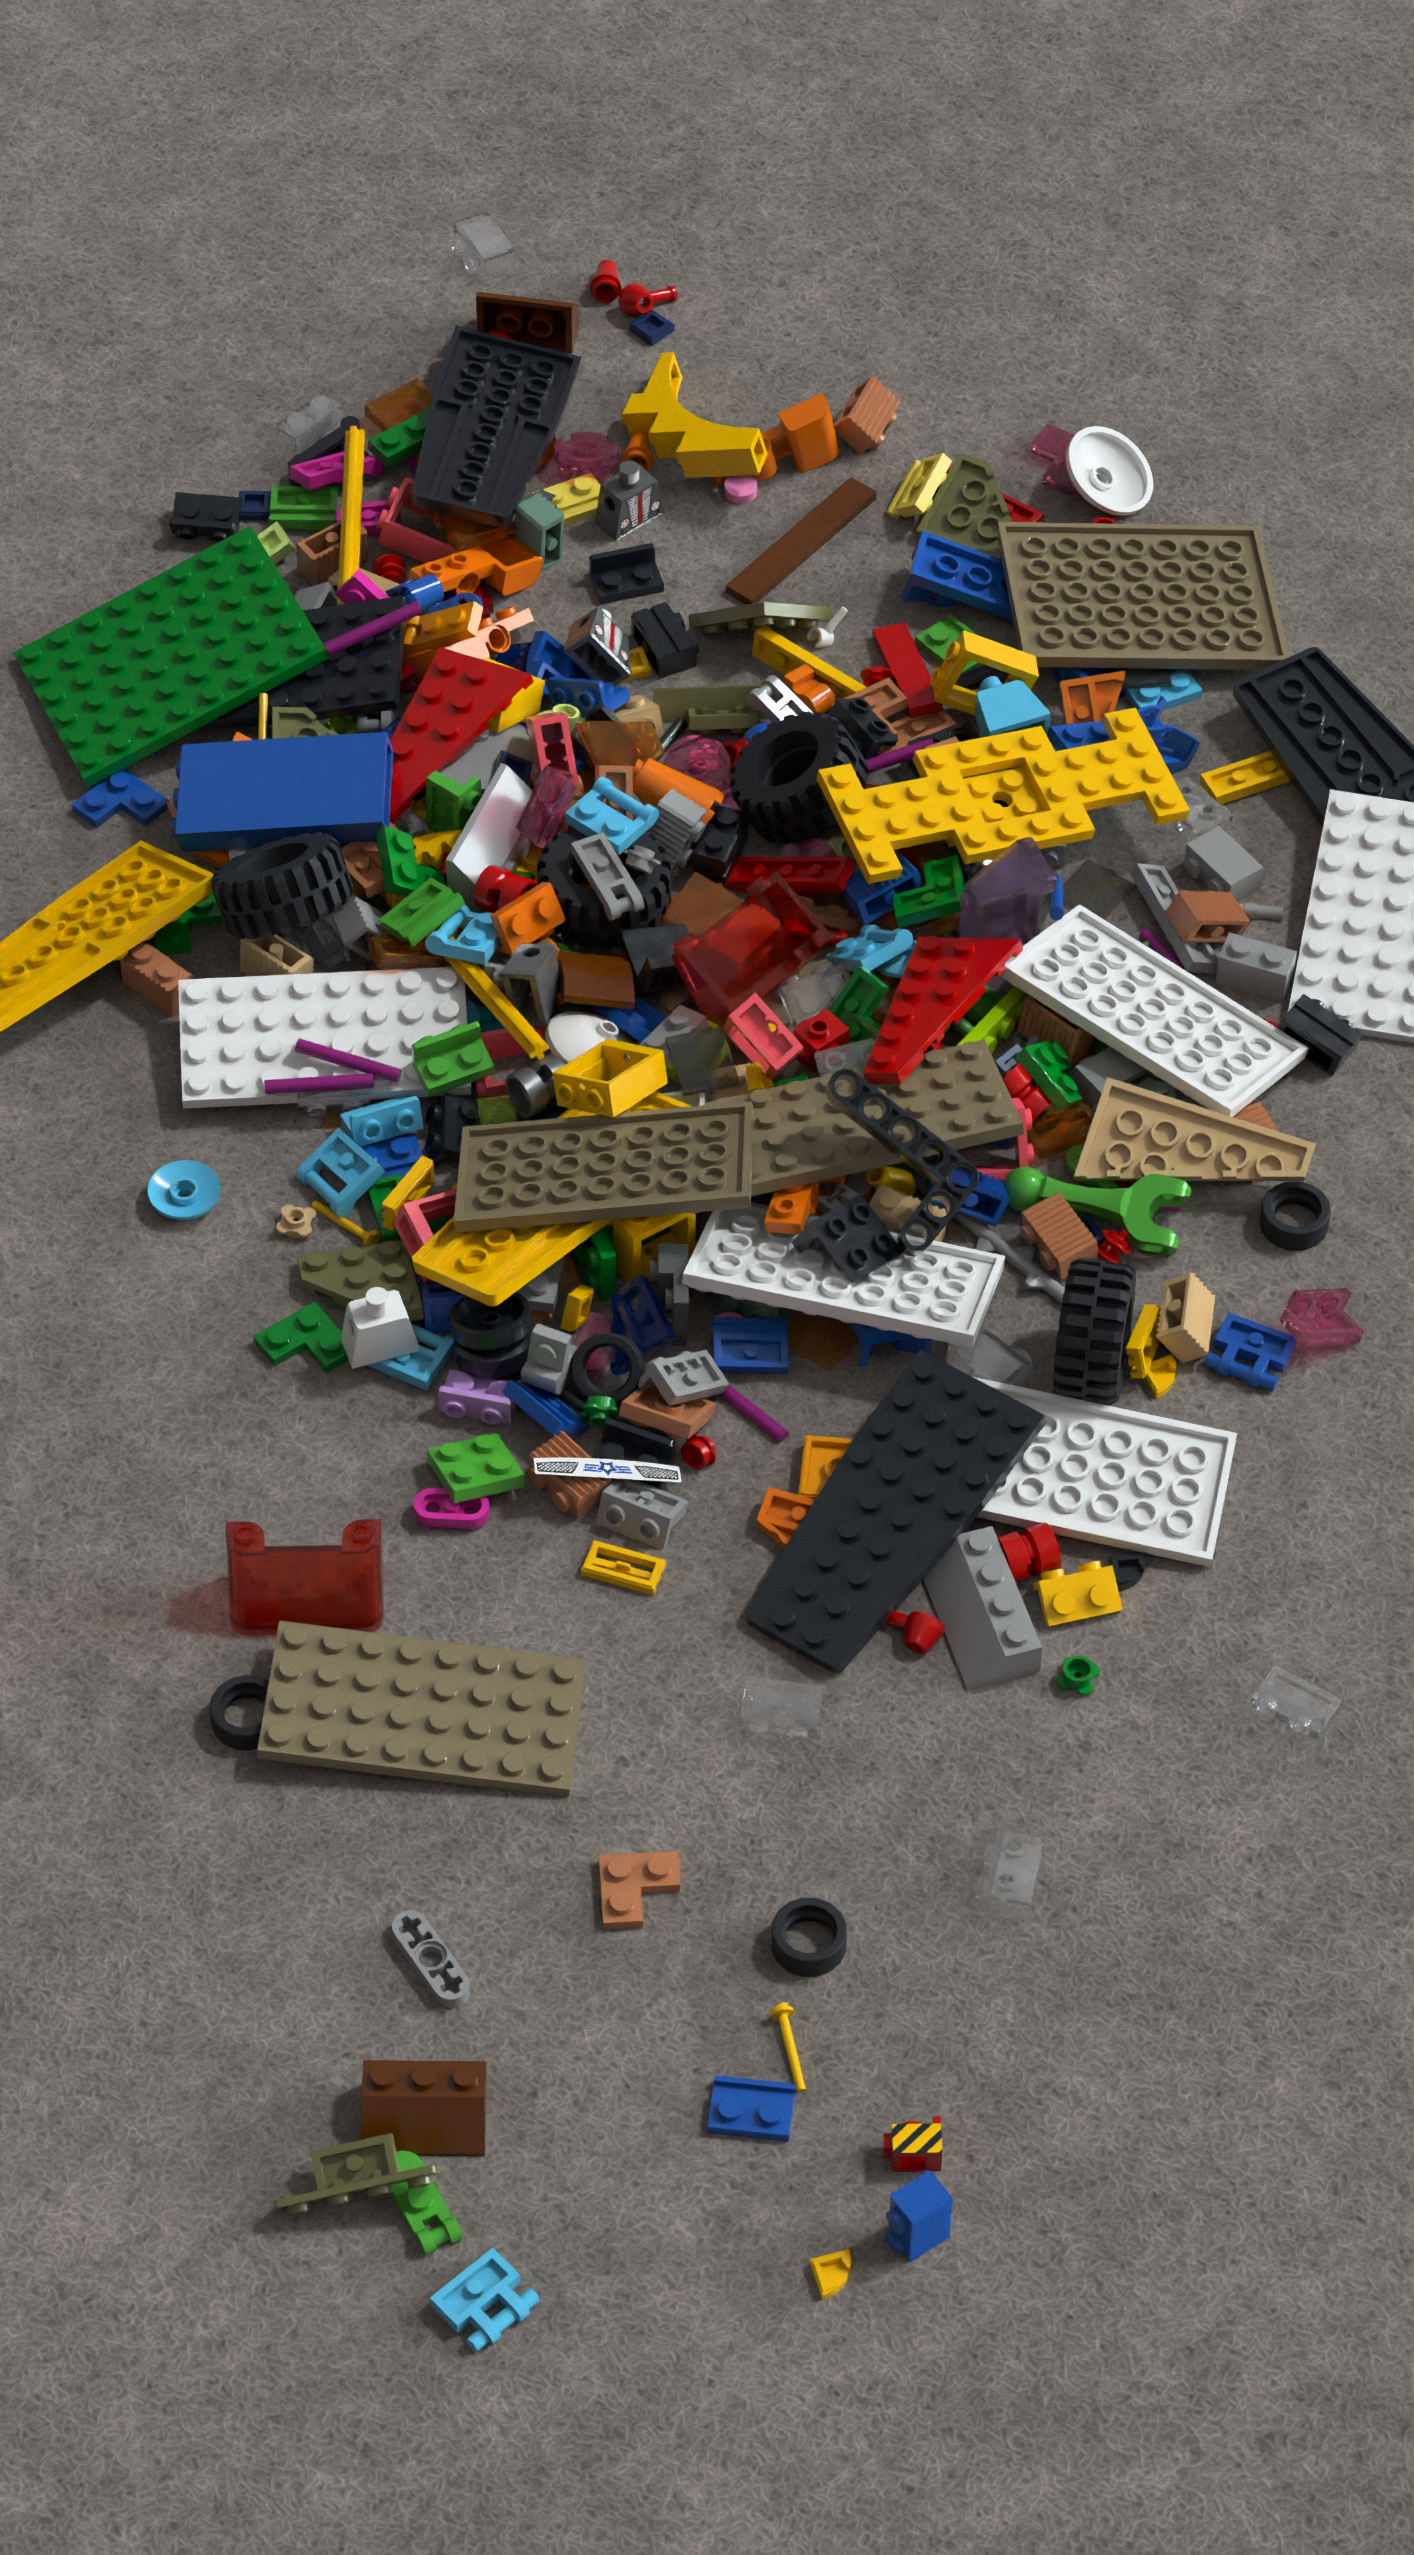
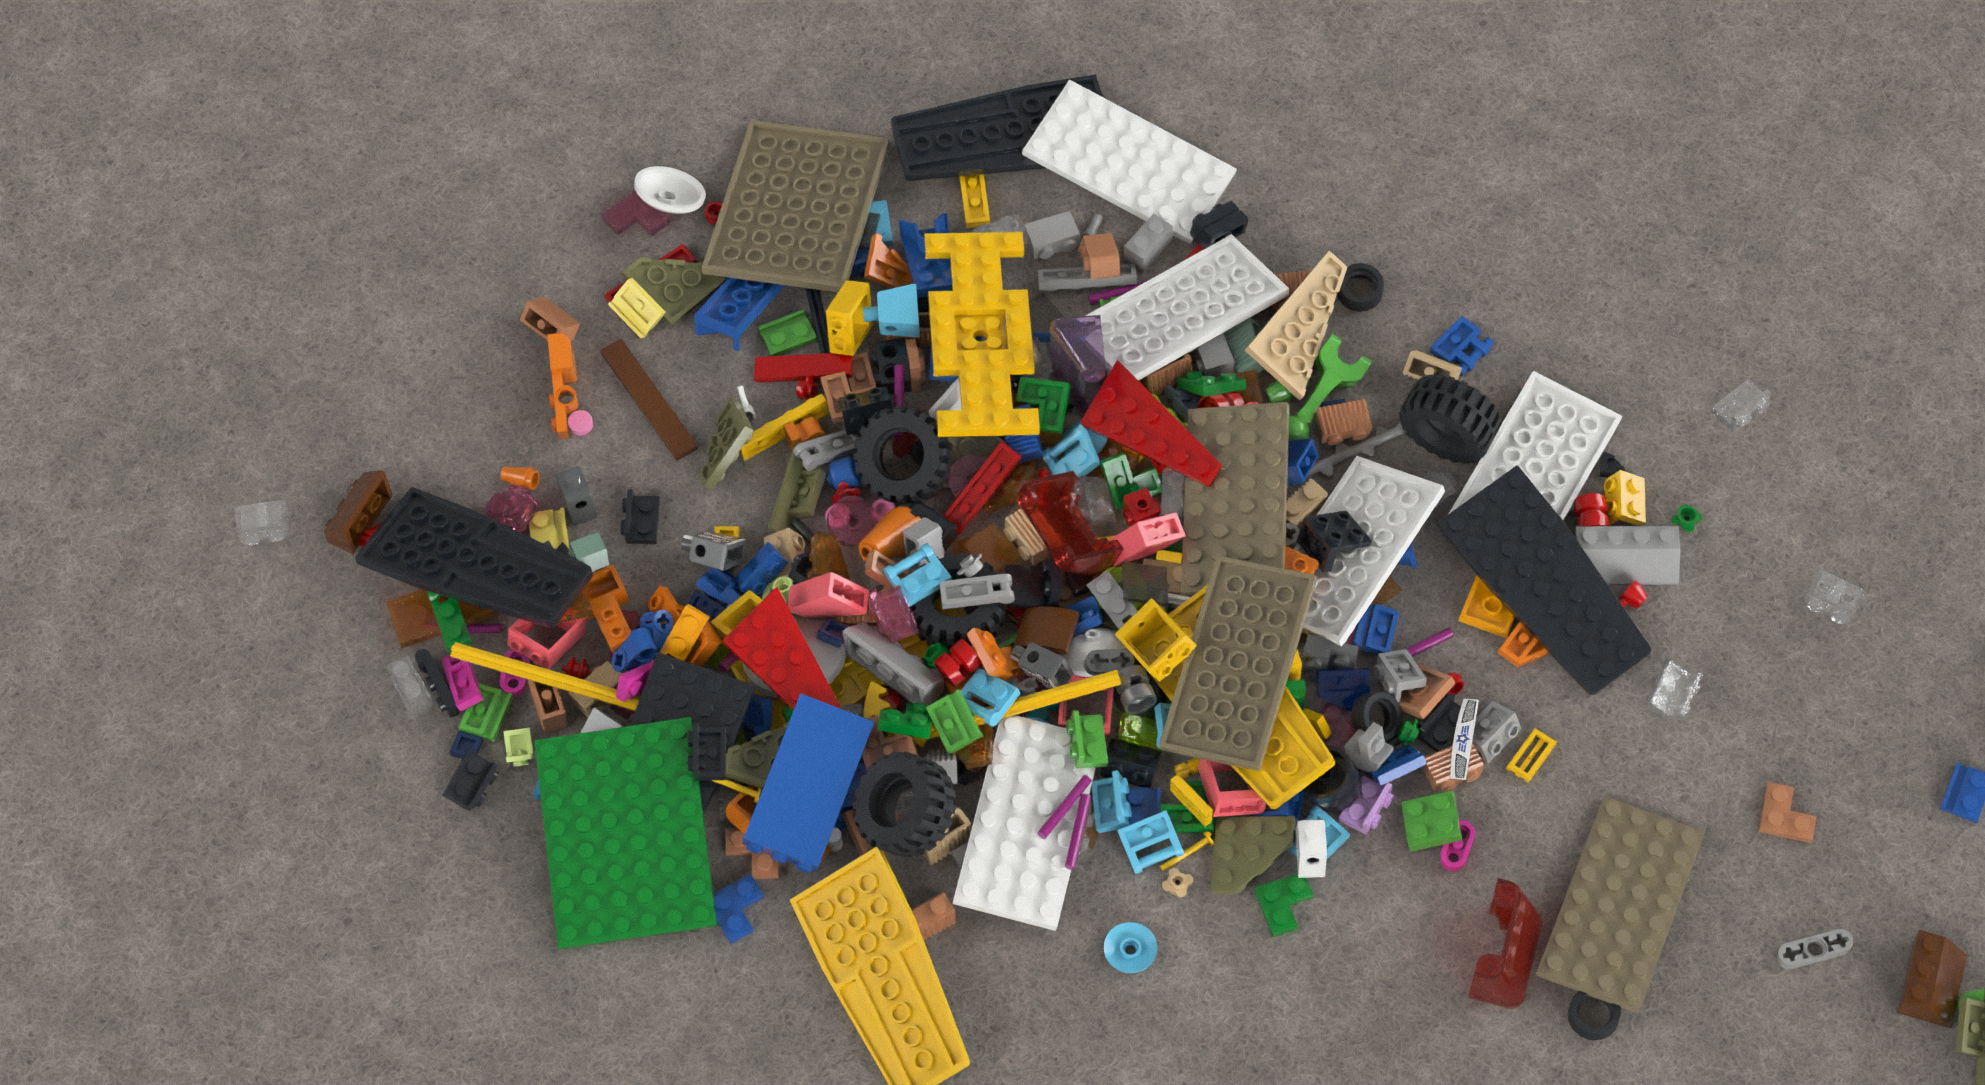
camera: 70 degrees left, 10 degrees up
magenta bar [323,601,422,656] -> none
bright green bracket [426,770,482,833] -> none
red cone [590,260,621,303] -> none
red bar [618,283,678,316] -> none
yellow arch [622,352,768,478] -> none
dark blue tile [629,309,675,346] -> none
black brick [631,602,699,679] -> none
yellow piece [770,2002,806,2092] -> none
black tyre [771,1898,847,1977] -> none
black beam [826,1069,979,1256] -> none
red wheel [1097,1229,1132,1263] -> none
clear pink bracket [1279,1288,1364,1348] -> none
none -> black bracket [688,722,726,781]
none -> dark grey beam [1084,649,1134,676]

